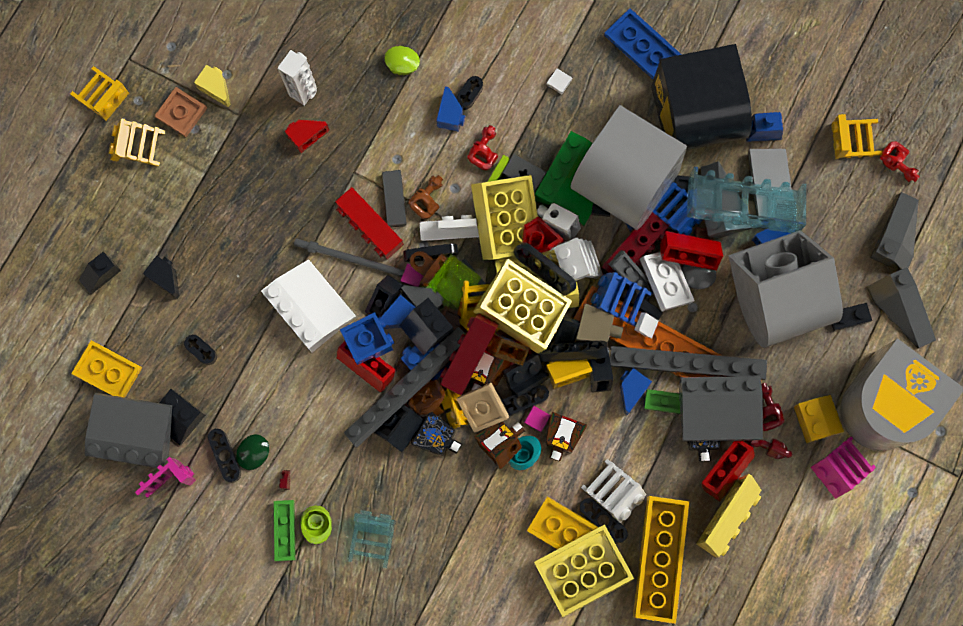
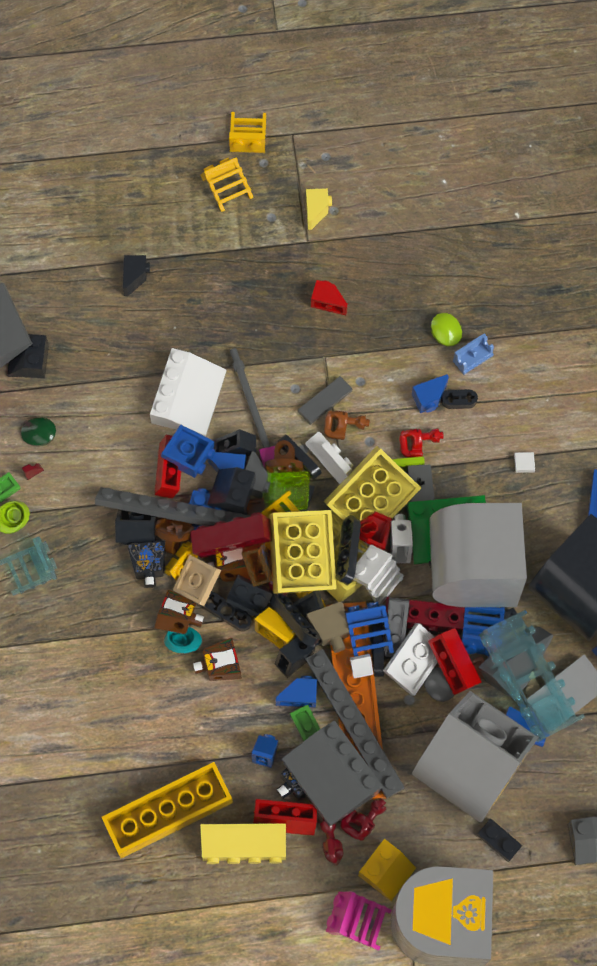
camera: 50 degrees right, 10 degrees down
yellow plate [71,340,142,398] -> none
black slope [79,252,121,295] -> none
nougat tile [155,87,207,137] -> none
black beam [184,334,217,365] -> none
black beam [208,429,241,483] -> none
white brick [277,50,317,106] -> none
red brick [335,187,404,260] -> none
dark pink tile [524,406,551,433] -> none
yellow plate [527,496,598,549] -> none
light yellow slope [534,524,634,618] -> none
black beam [579,498,628,543] -> none
white plate [581,459,646,523] -> none
dark grey wedge [866,267,936,348] -> none
none -> blue slope [252,734,278,768]
none -> medium blue hinge [453,333,494,375]

